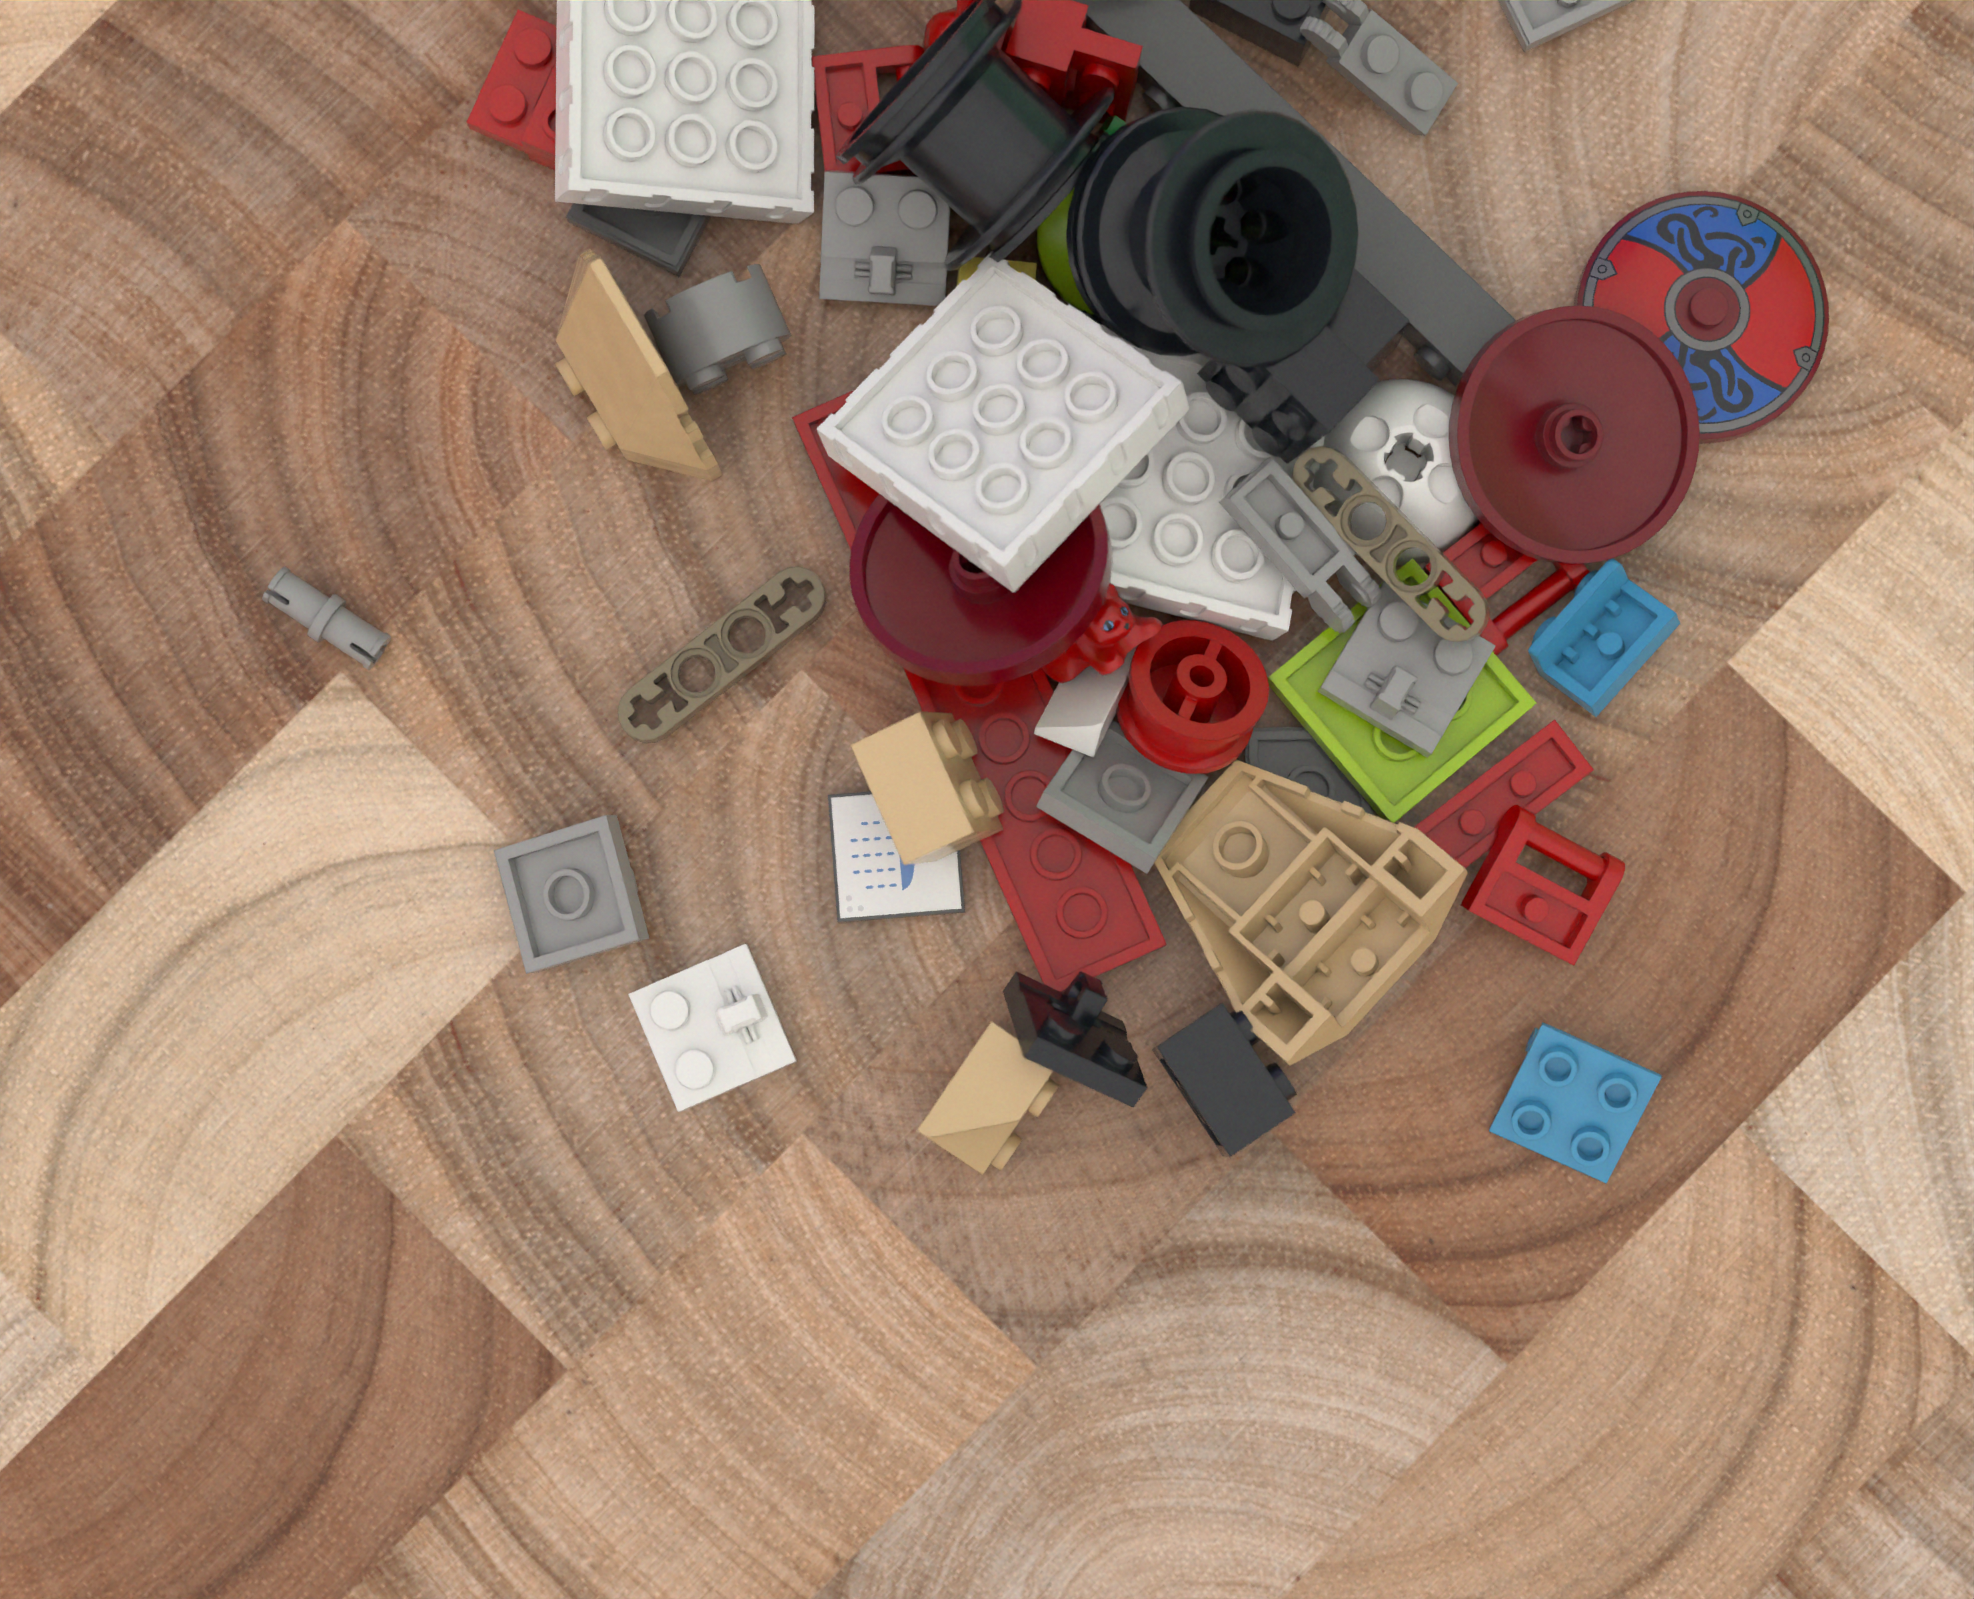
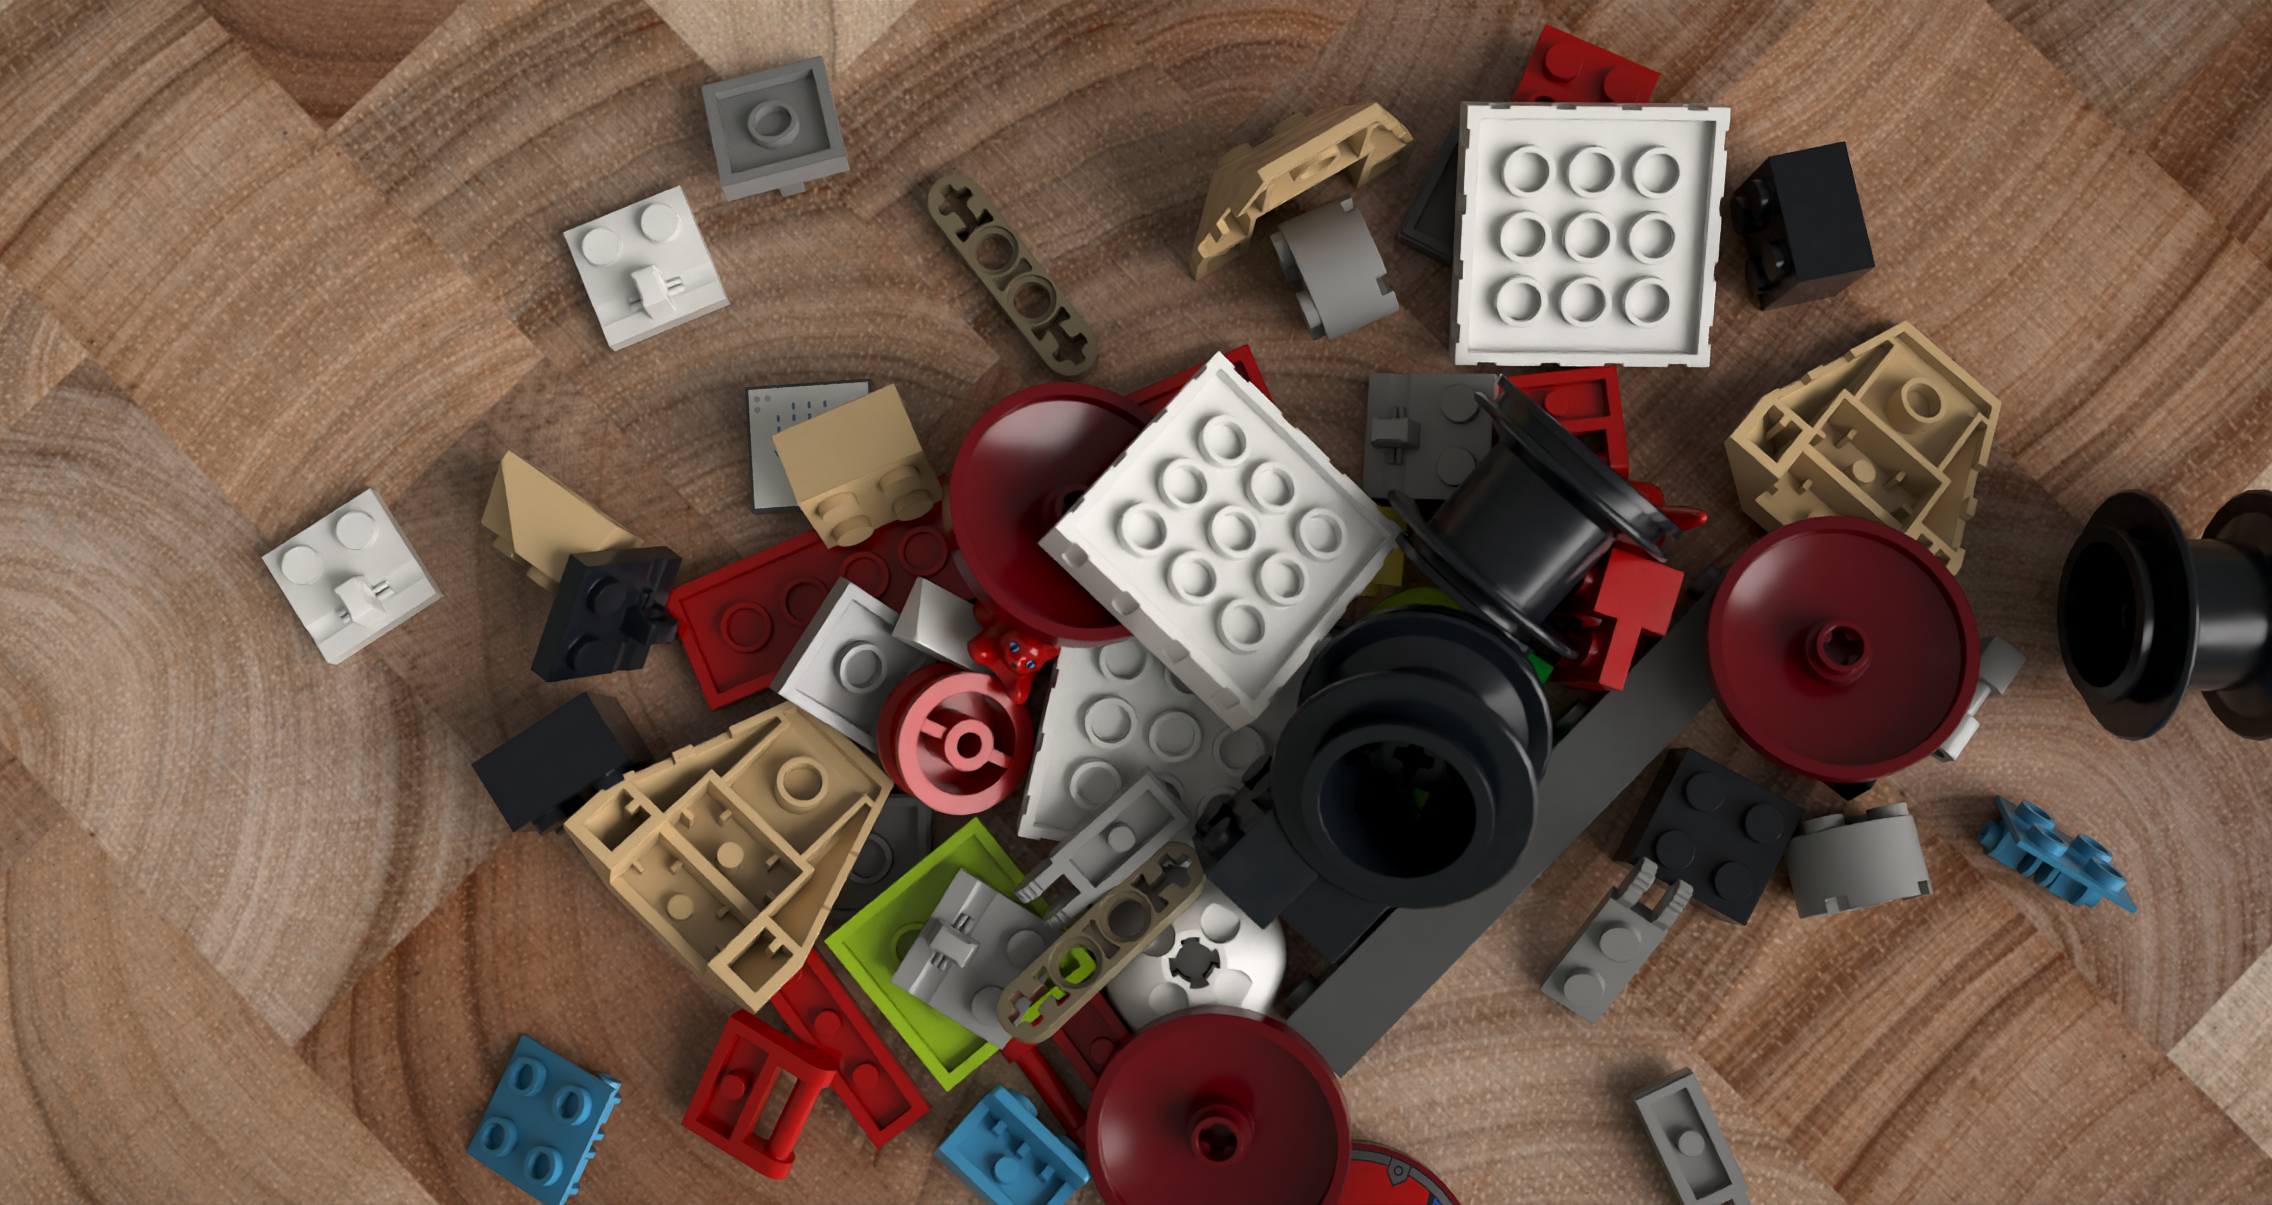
camera: 85 degrees right, 0 degrees up
none -> white hinge [261,488,444,665]

